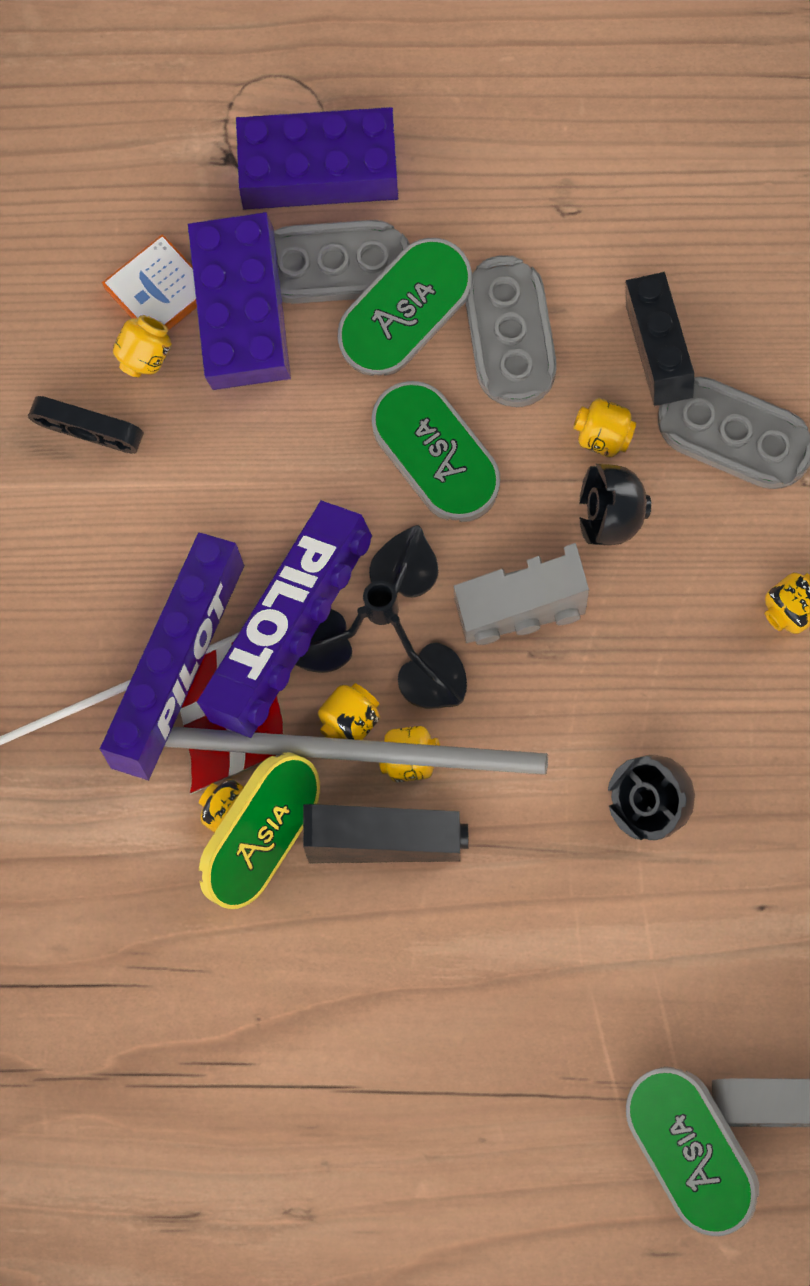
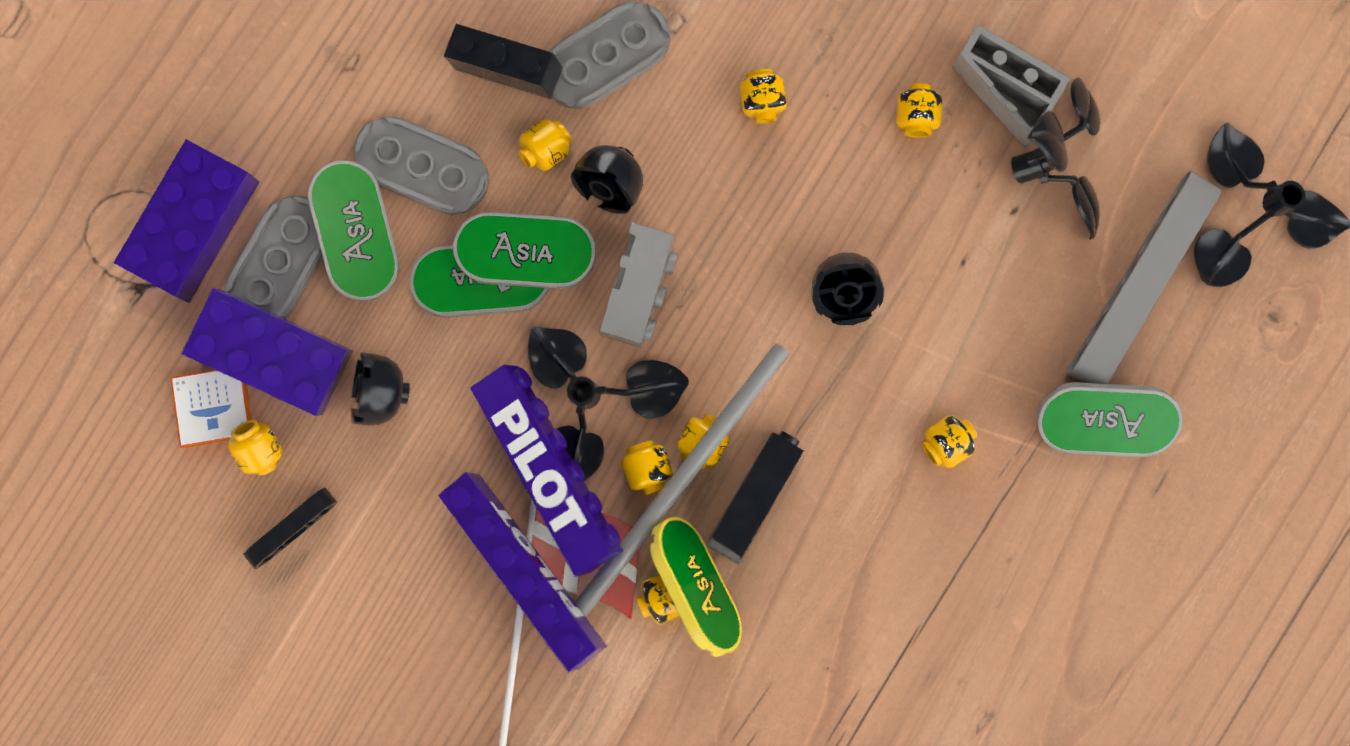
camera: 65 degrees left, 10 degrees up
none -> black cylinder [351,352,410,425]
none -> green tile [453,212,596,289]
none -> yellow head [921,415,978,468]

